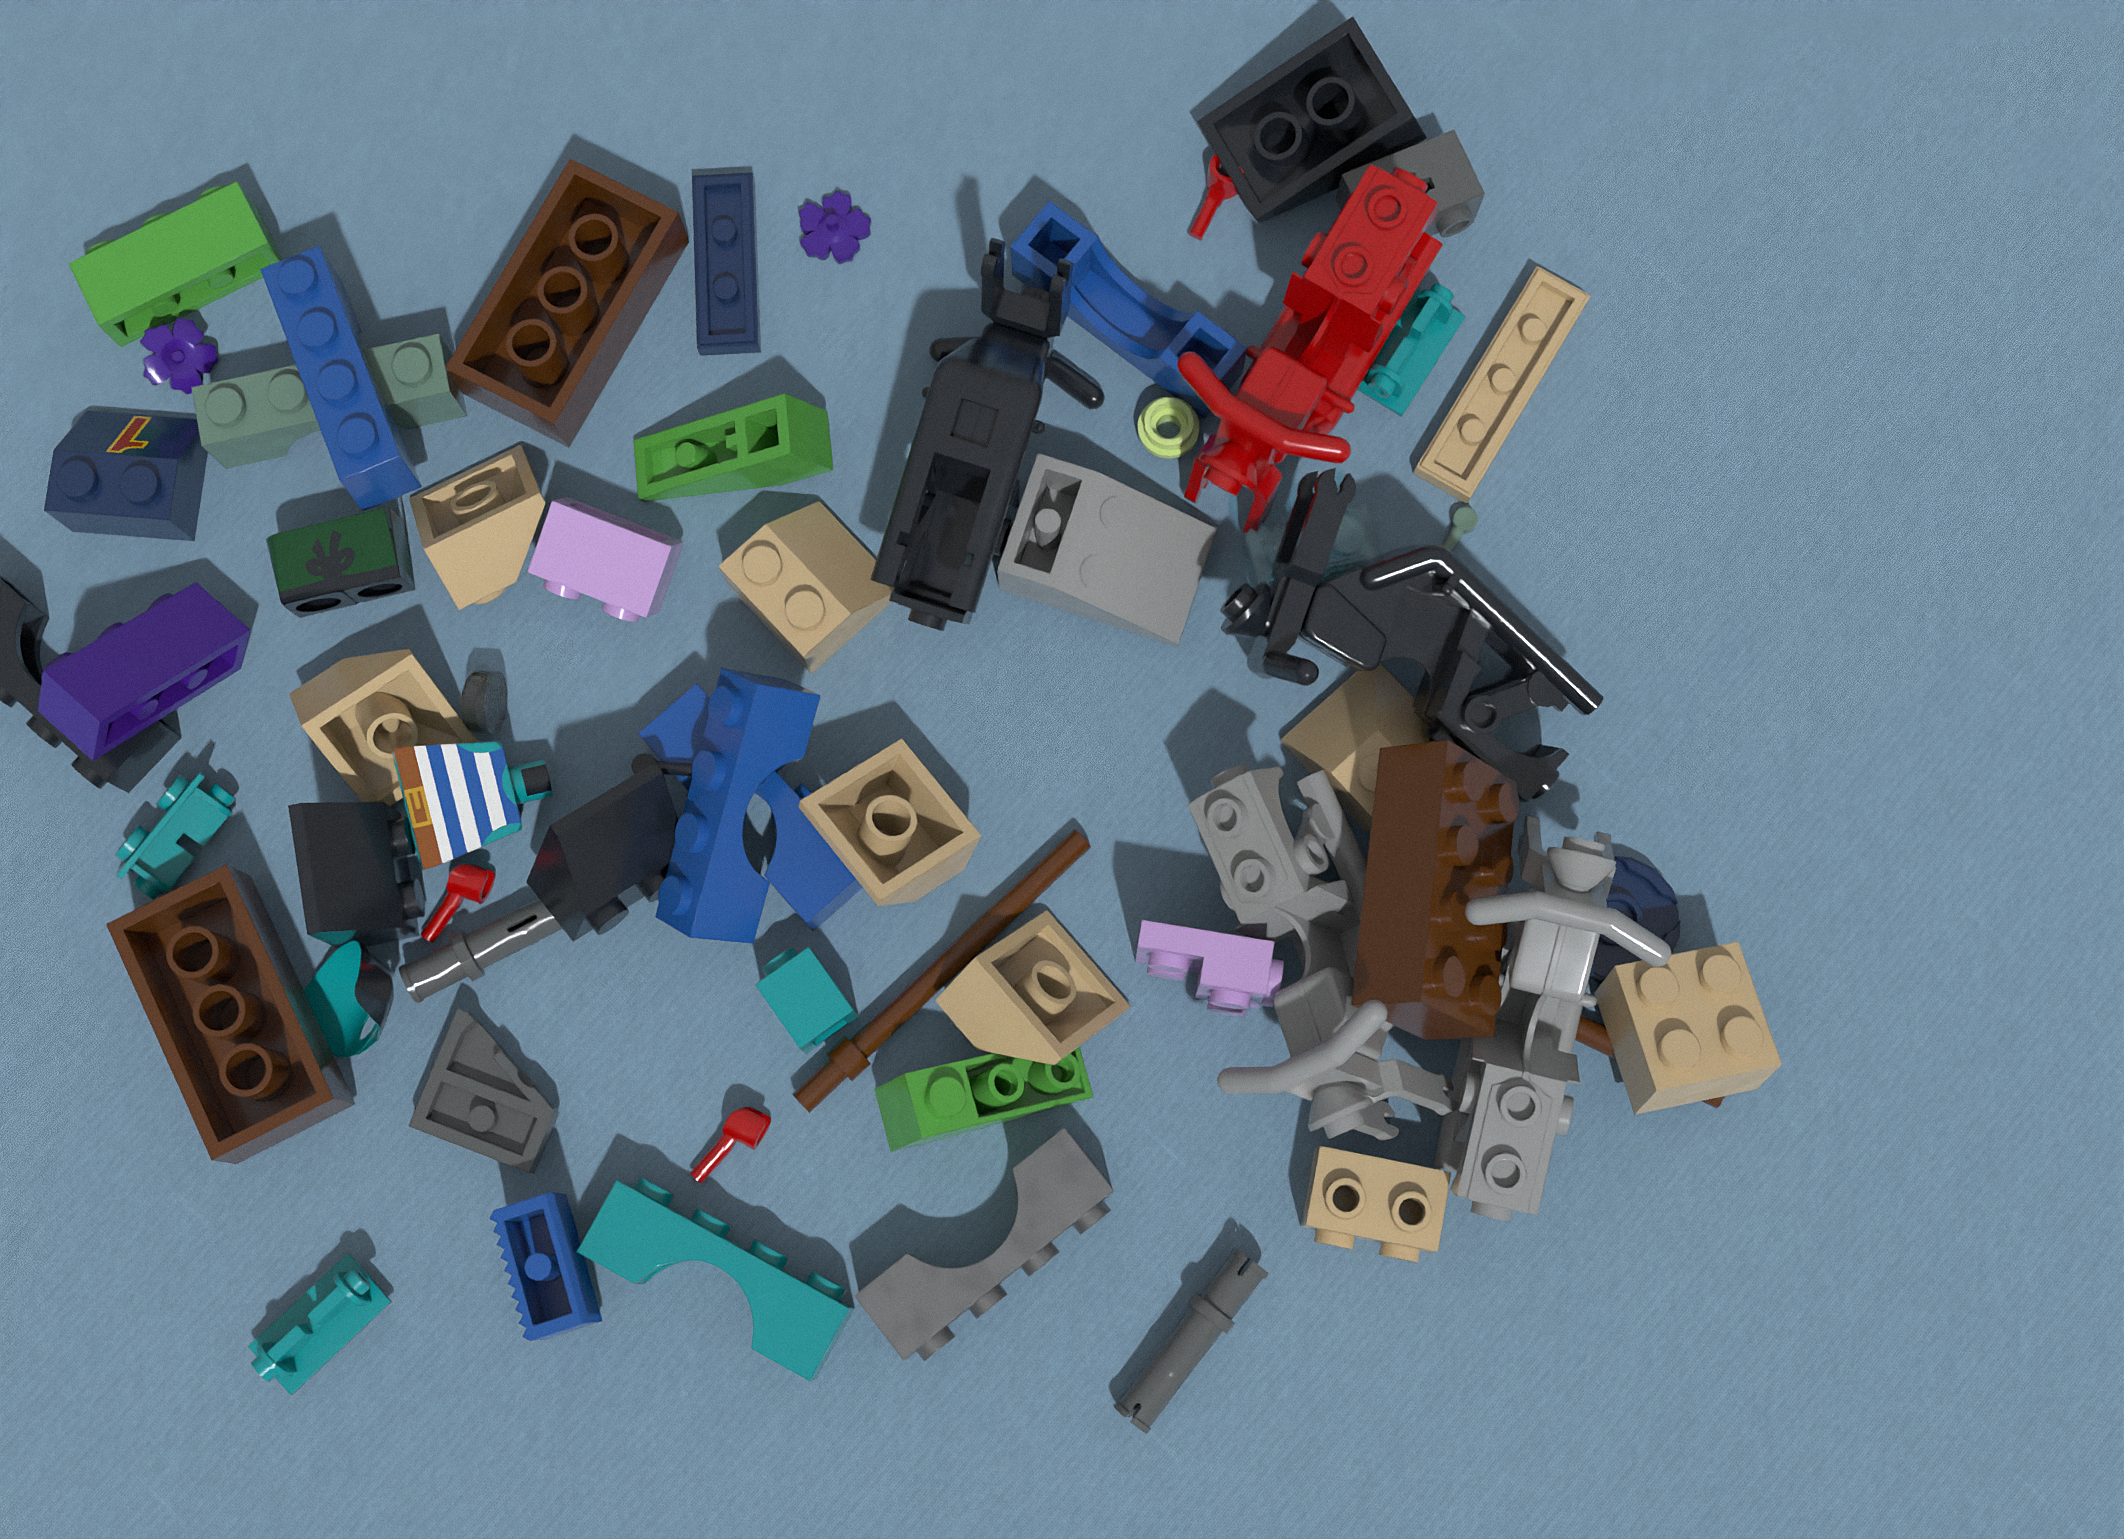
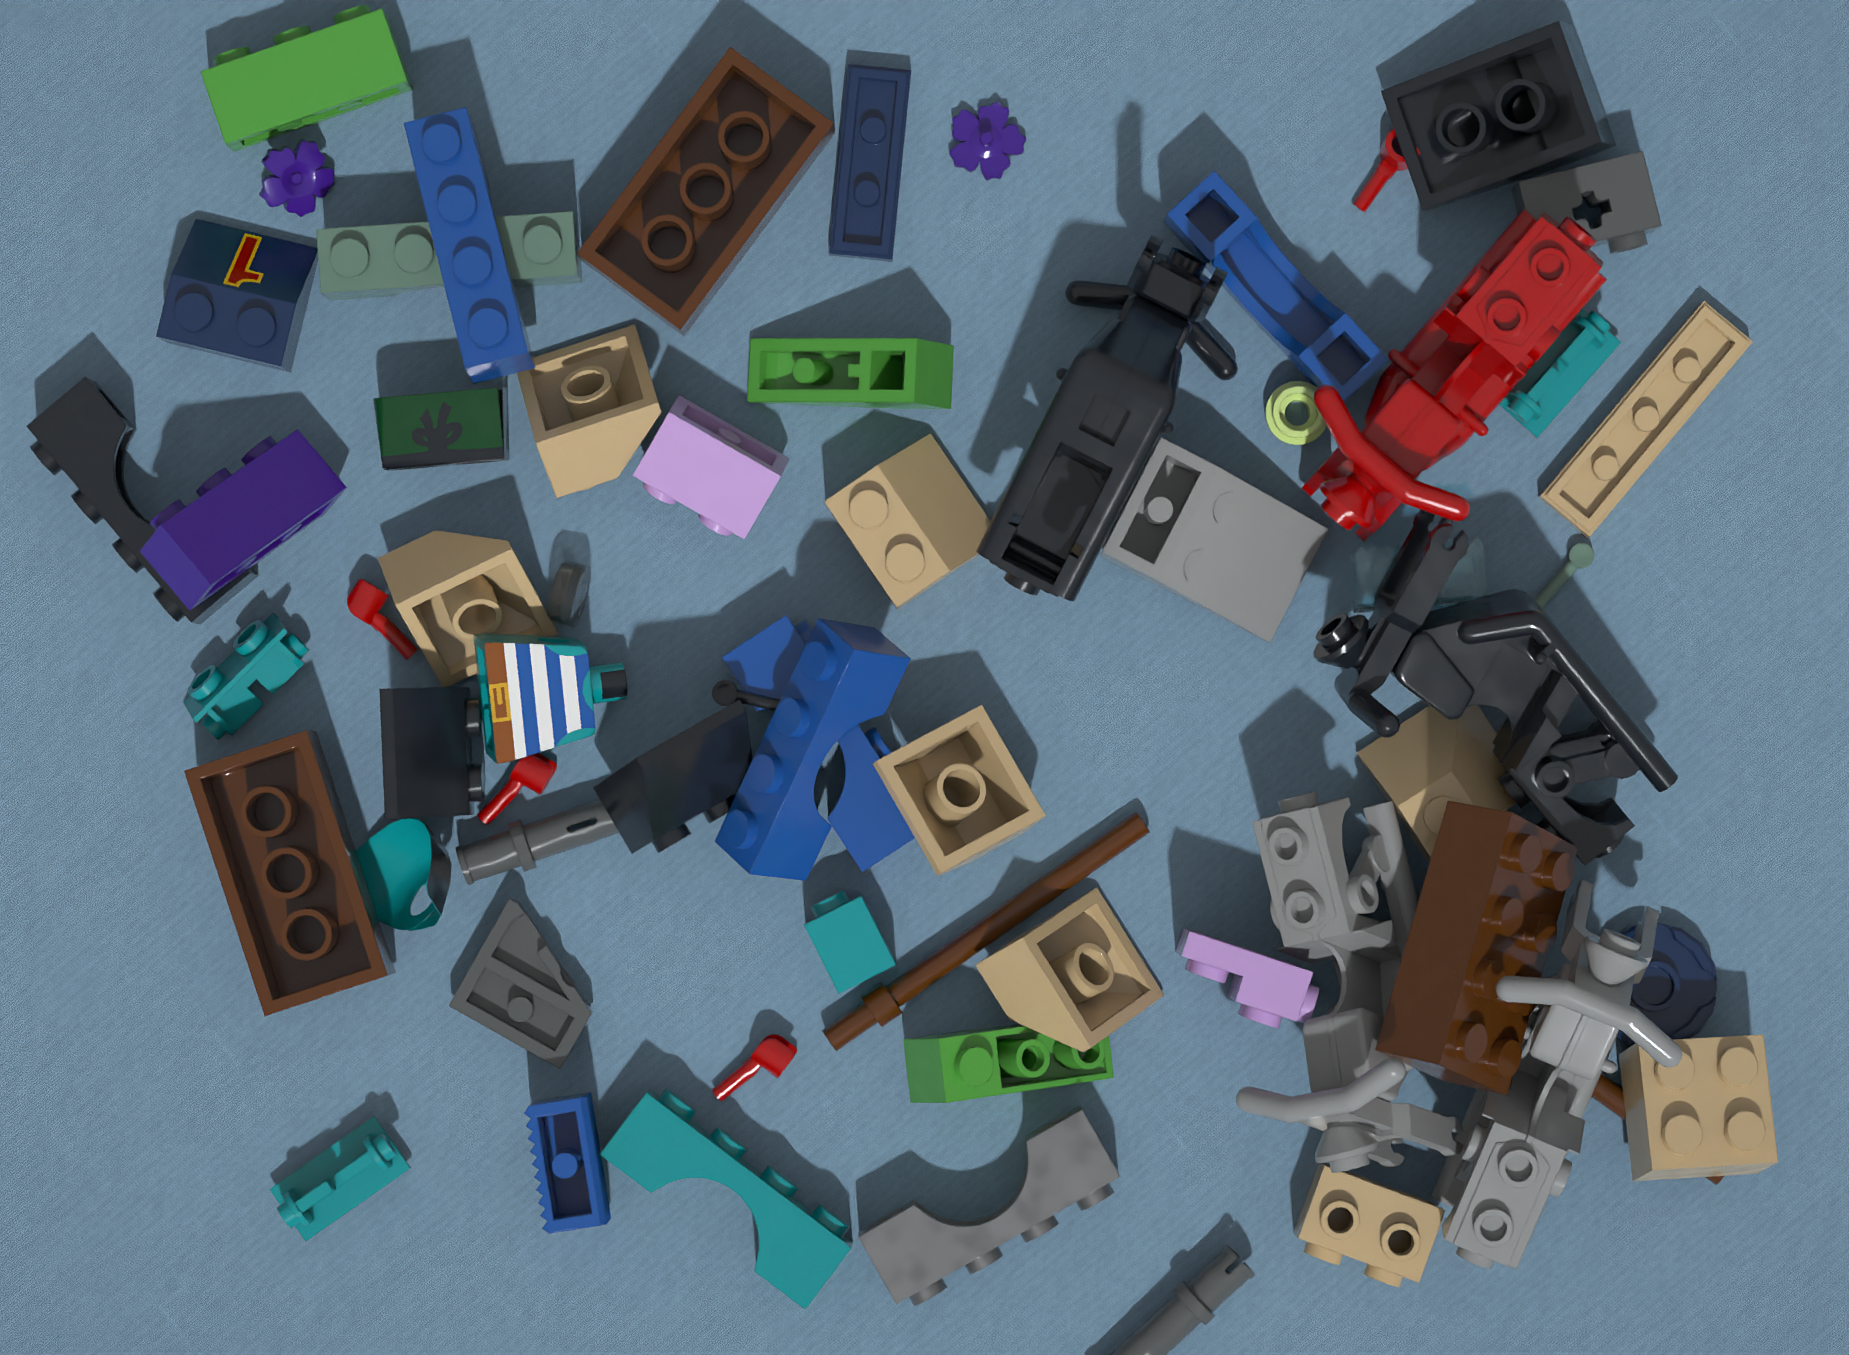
camera: 10 degrees right, 10 degrees up
none -> red hand [347,579,418,660]

